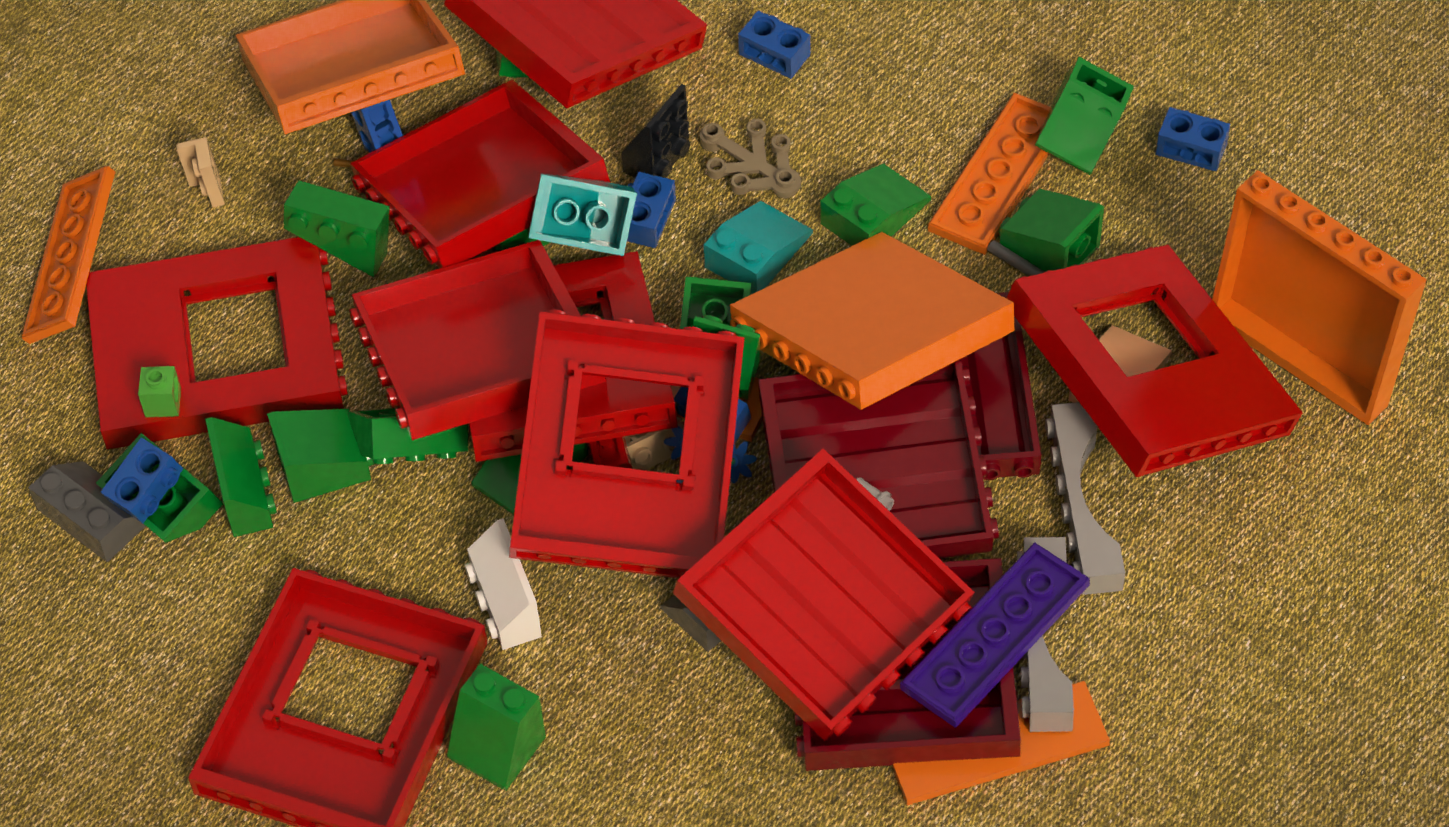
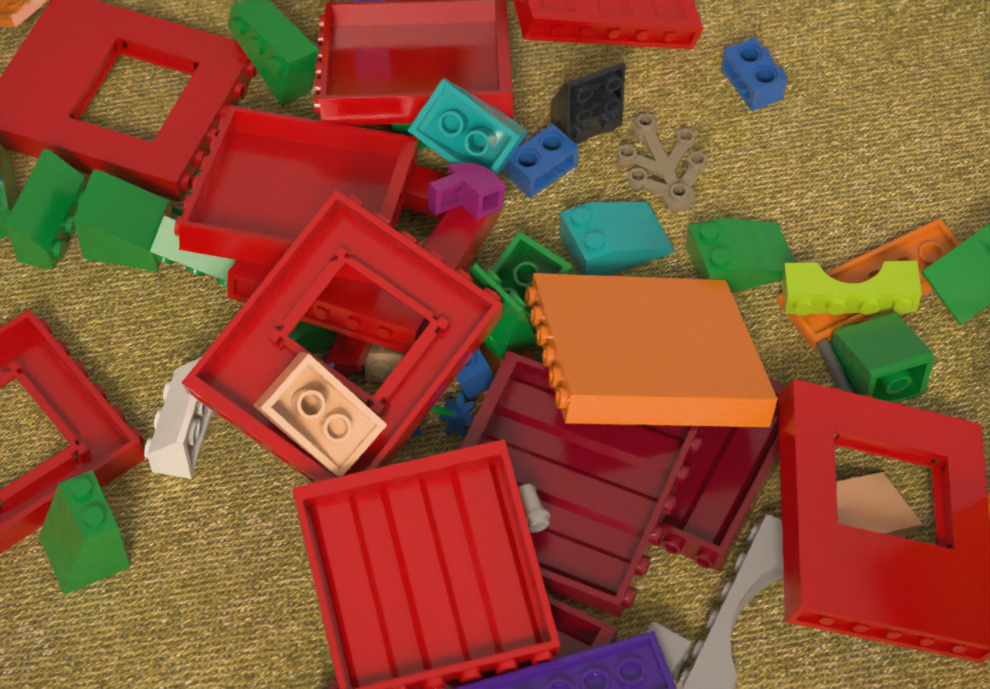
camera: 30 degrees right, 0 degrees up
bright green brick [138,366,181,417] -> none
none -> light nougat slope [254,352,387,477]
none -> magenta brick [427,163,505,219]
none -> lime arch [781,261,922,316]

